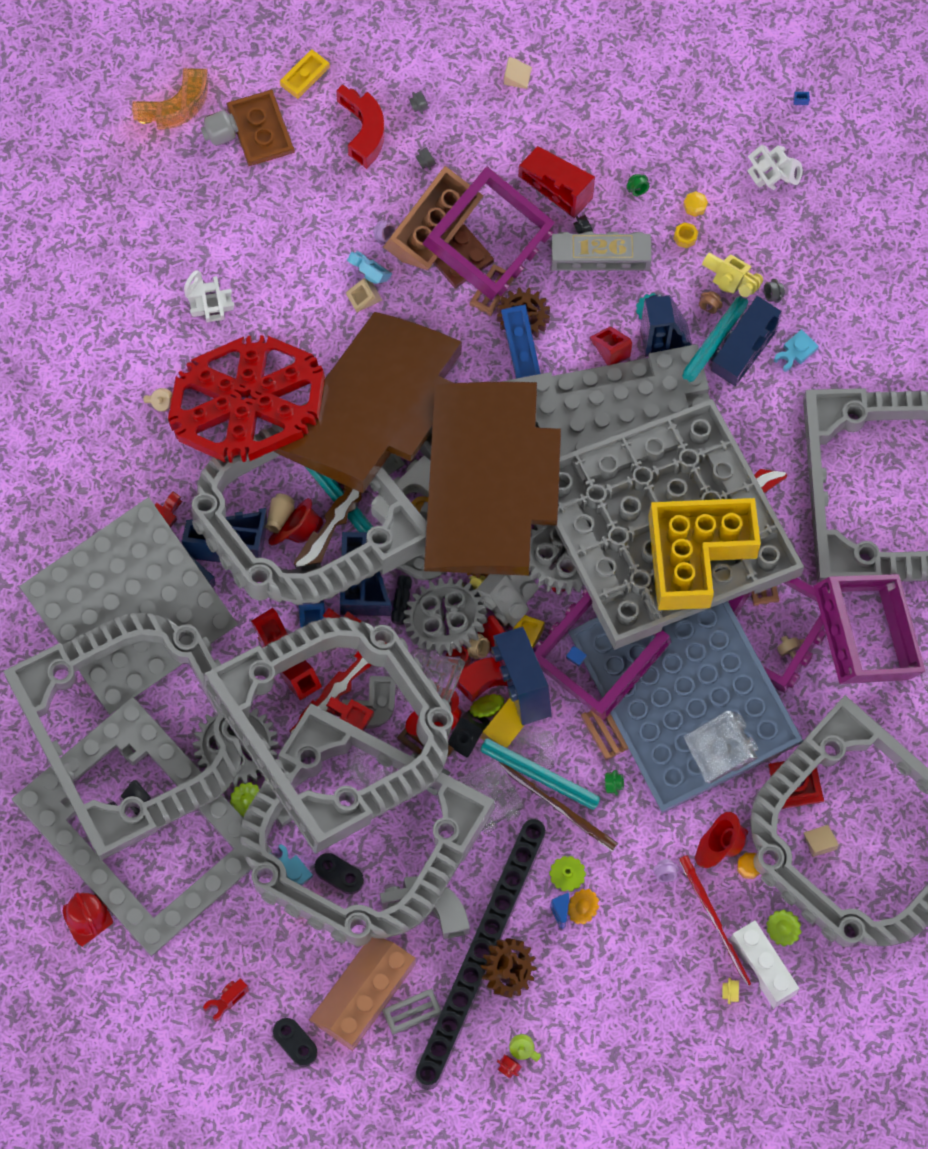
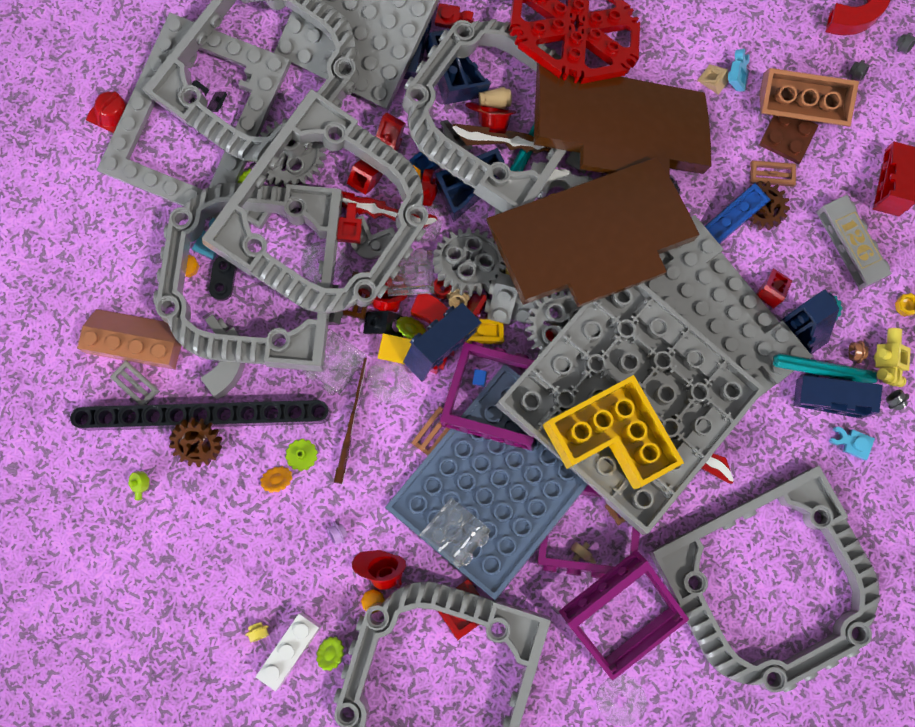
camera: 65 degrees right, 10 degrees up
red plate [203,978,249,1022] -> none
black plate [273,1018,318,1067] -> none
lavender plate [373,220,396,244] -> none
black axle [391,575,412,625] -> none
magenta window [423,166,556,301] -> none
teal axle [480,739,600,810] -> none
red plate [497,1054,522,1079] -> none
blue slope [550,892,570,929] -> none
black plate [573,215,593,234] -> none
green plate [605,770,624,796] -> none
red sword [679,855,751,986] -> none
tan slope [803,825,839,857] -> none

